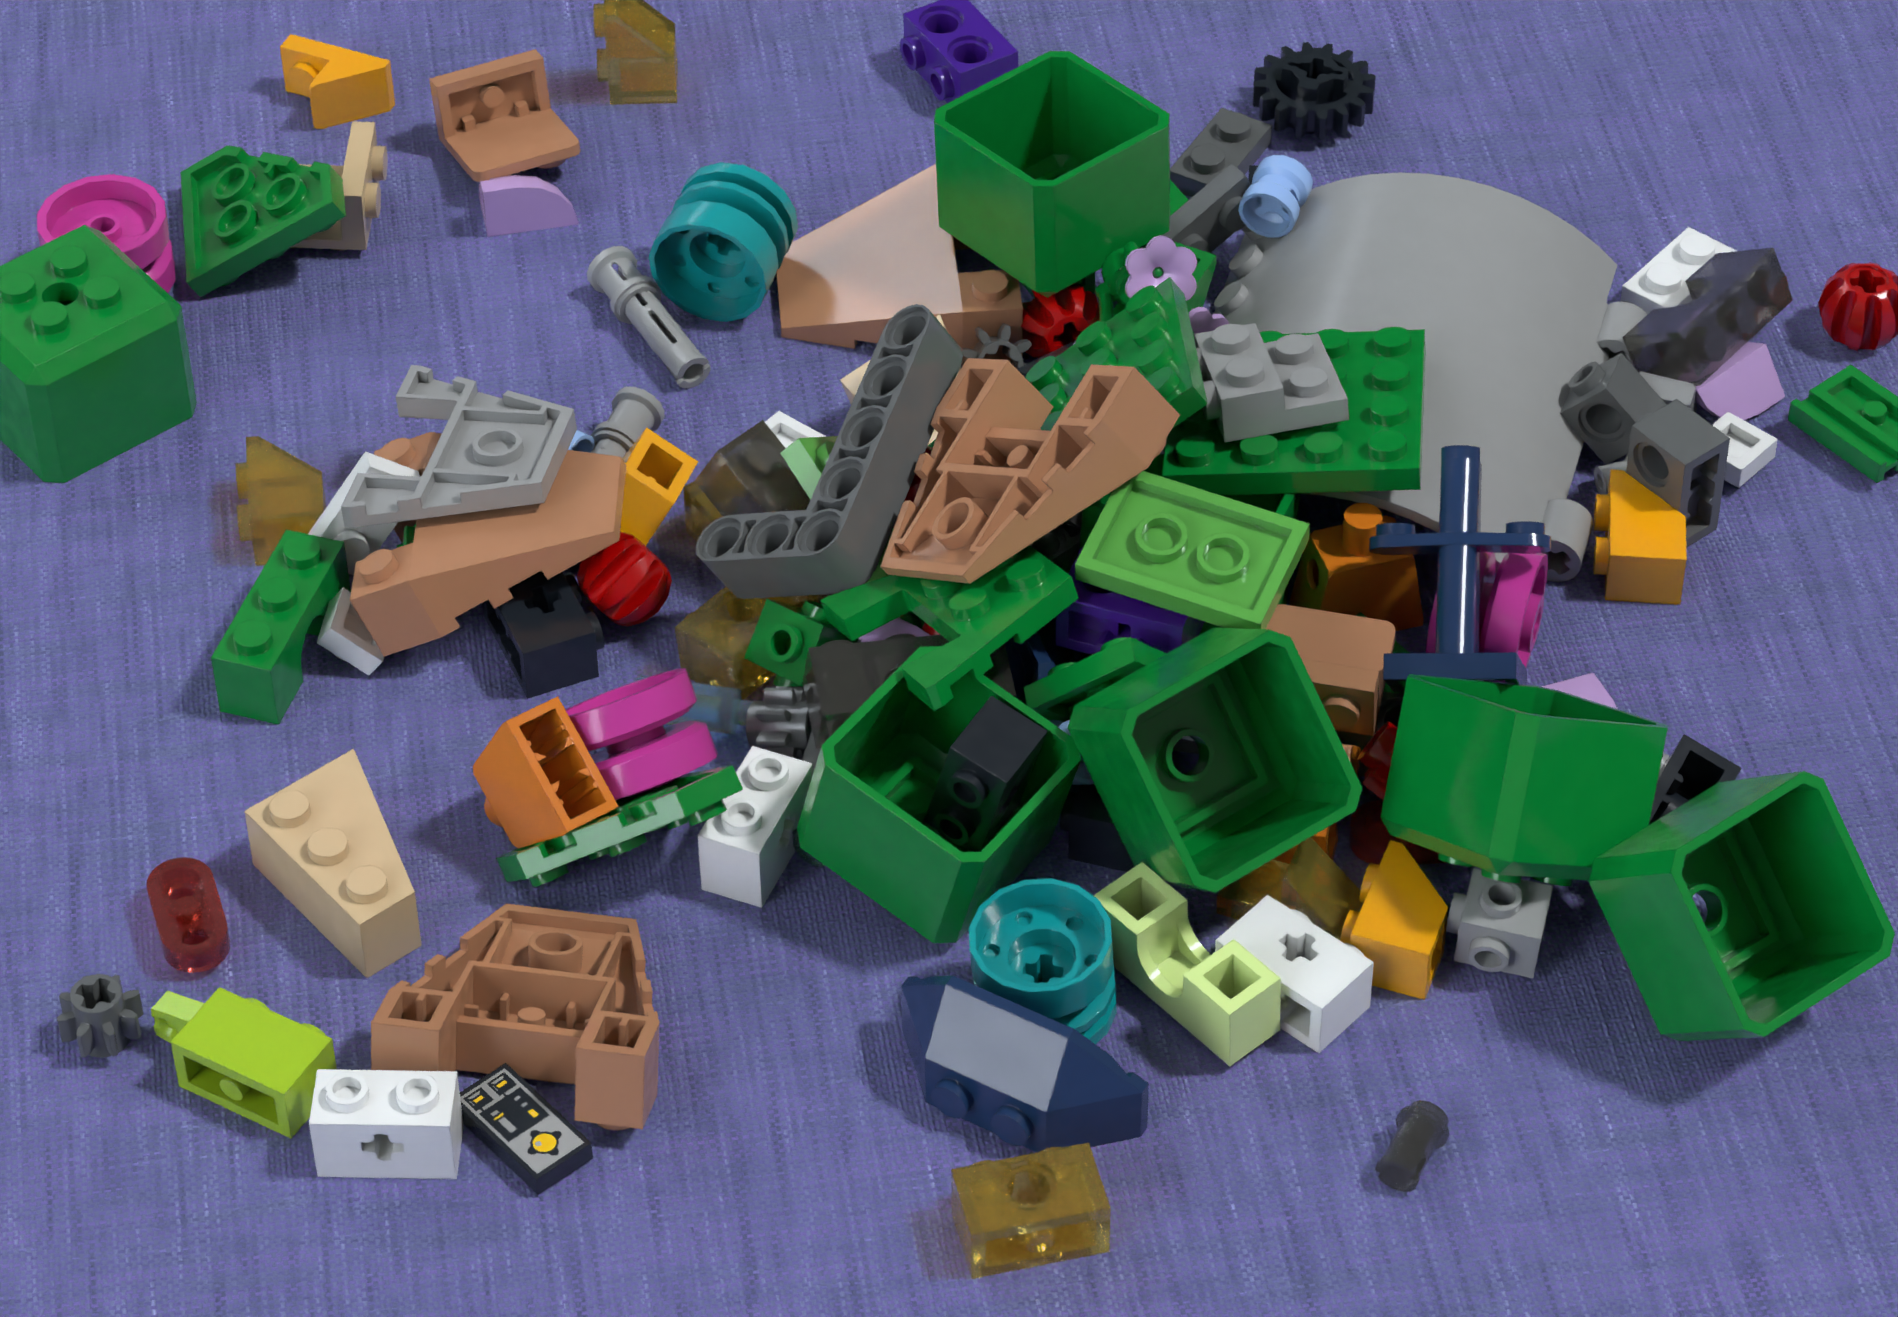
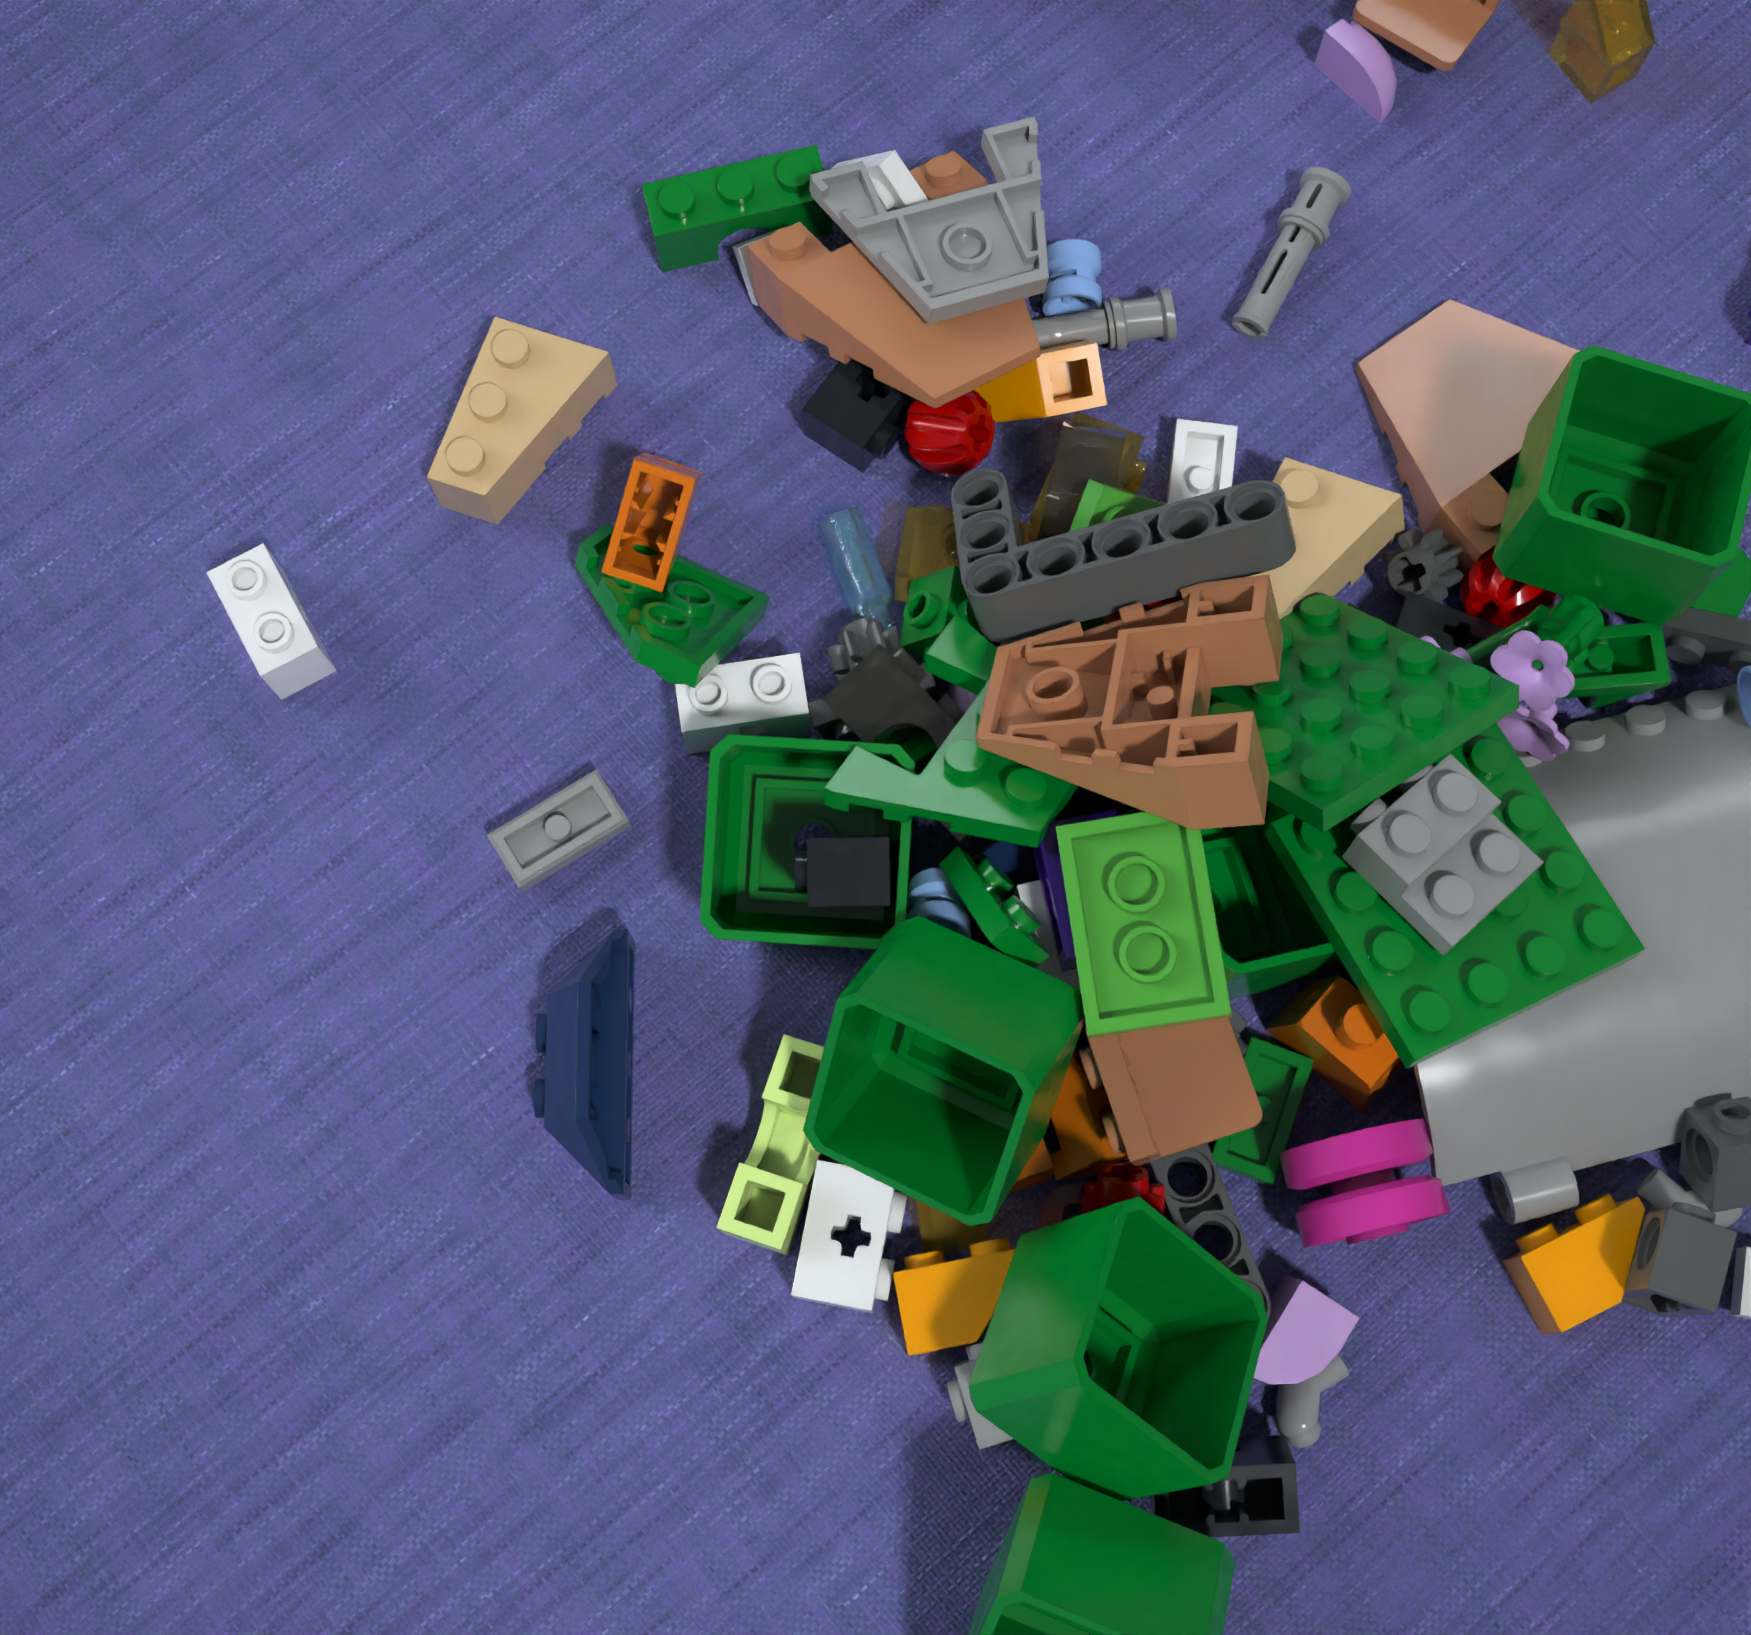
camera: 60 degrees right, 30 degrees up
dark grey gear [56,974,143,1058] -> none
clear red plate [146,857,230,973] -> none
lime hinge [151,987,337,1139] -> none
clear yellow slope [235,436,327,566] -> none
nougat wedge [371,904,660,1130] -> none
tile [460,1063,593,1195] -> none
dark pink wheel [565,668,718,800] -> none
teal wheel [649,162,798,322] -> none
clear yellow brick [951,1142,1111,1279] -> none
teal wheel [969,878,1117,1044] -> none
dark blue piece [1369,445,1551,694] -> none
clear smoke pin [1375,1100,1450,1192] -> none
none -> light grey plate [487,769,632,893]

